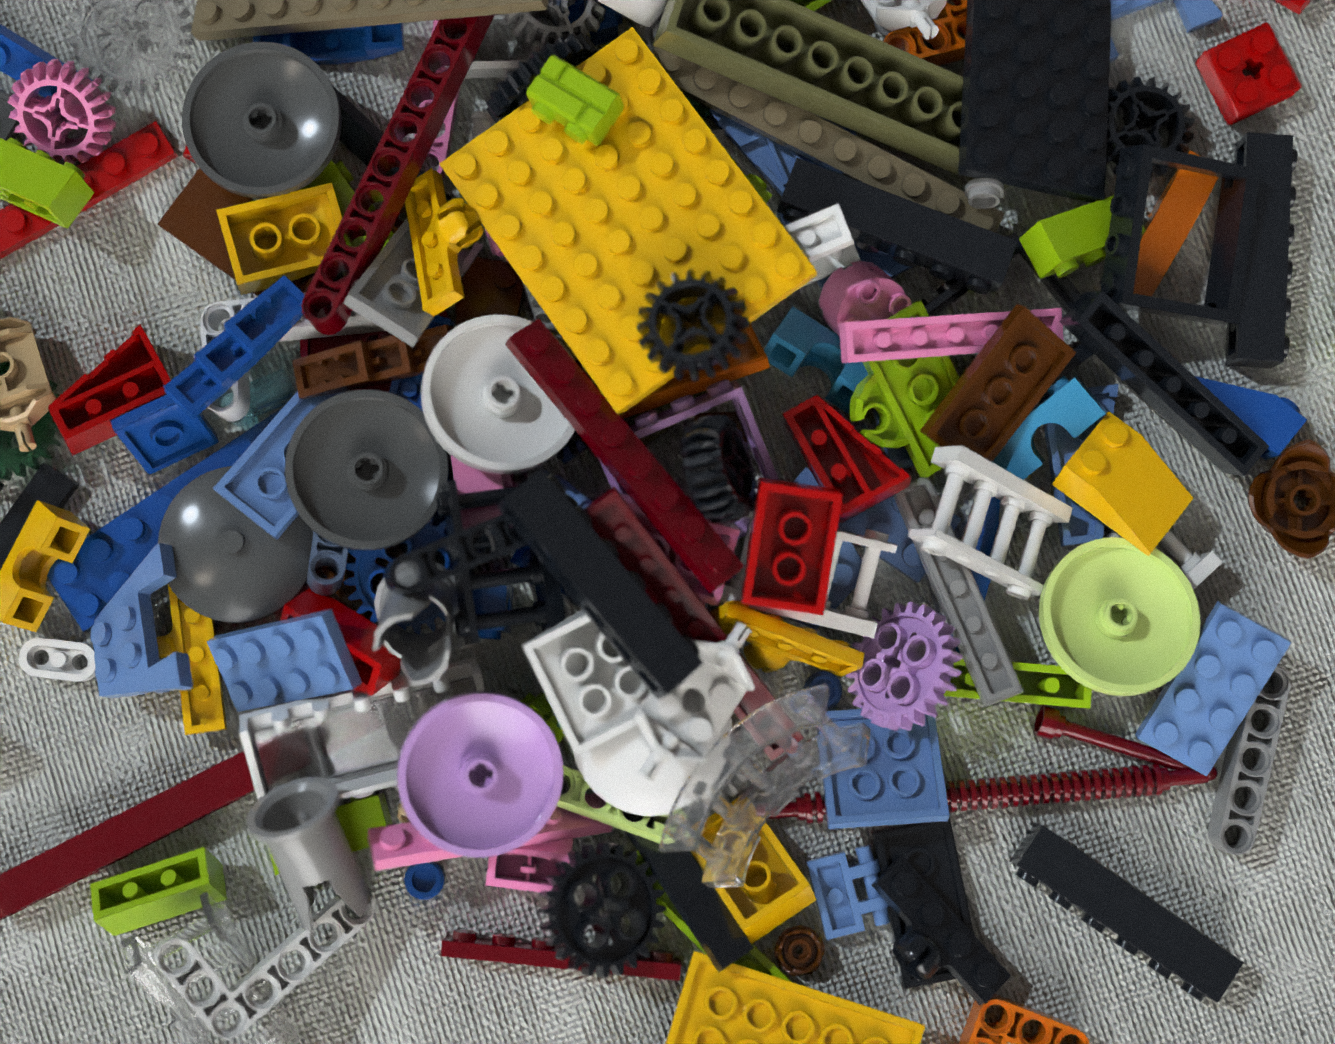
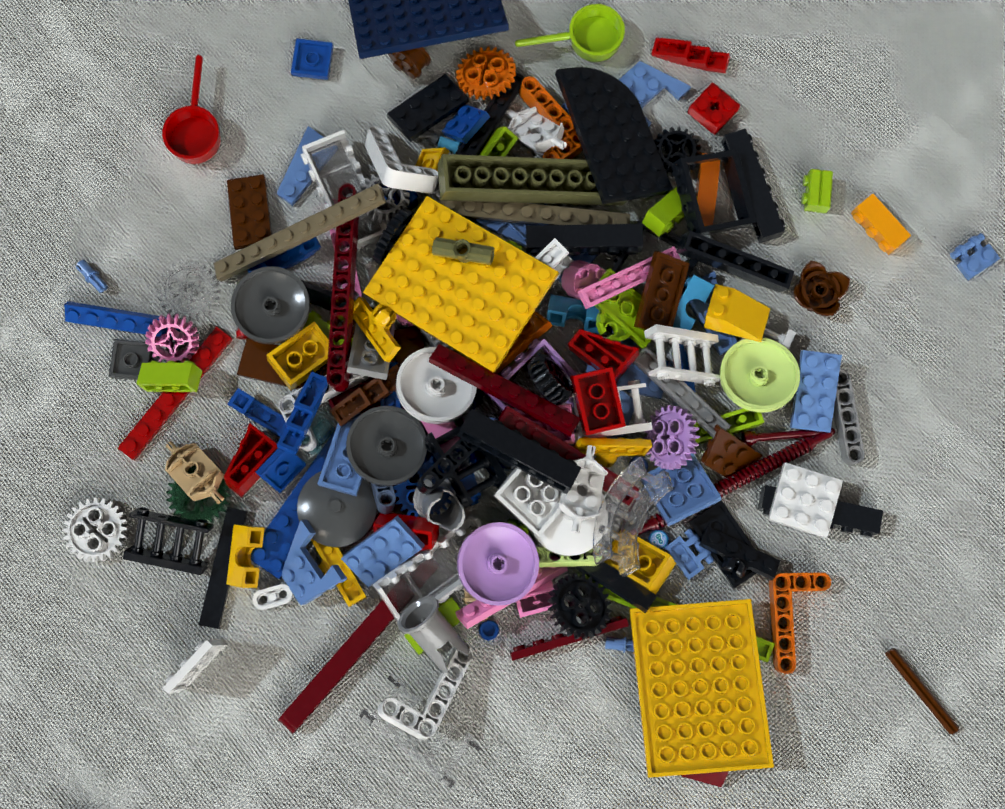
camera: 20 degrees left, 5 degrees down
lime brick [90,847,227,936] -> none
lime brick [526,55,624,146] -> none
black gear [636,268,749,381] -> none
reddish brown plate [775,925,825,976] -> none
light grey plate [965,178,1004,209] -> none
blue slope [1195,376,1307,460] -> none
none -> blue slope [227,388,286,437]
none -> olive piece [432,237,495,265]
none -> medium blue axle [605,636,634,653]
none -> tile [648,530,668,550]
none -> reddish brown wing [701,424,763,478]
none -> white plate [768,462,843,538]

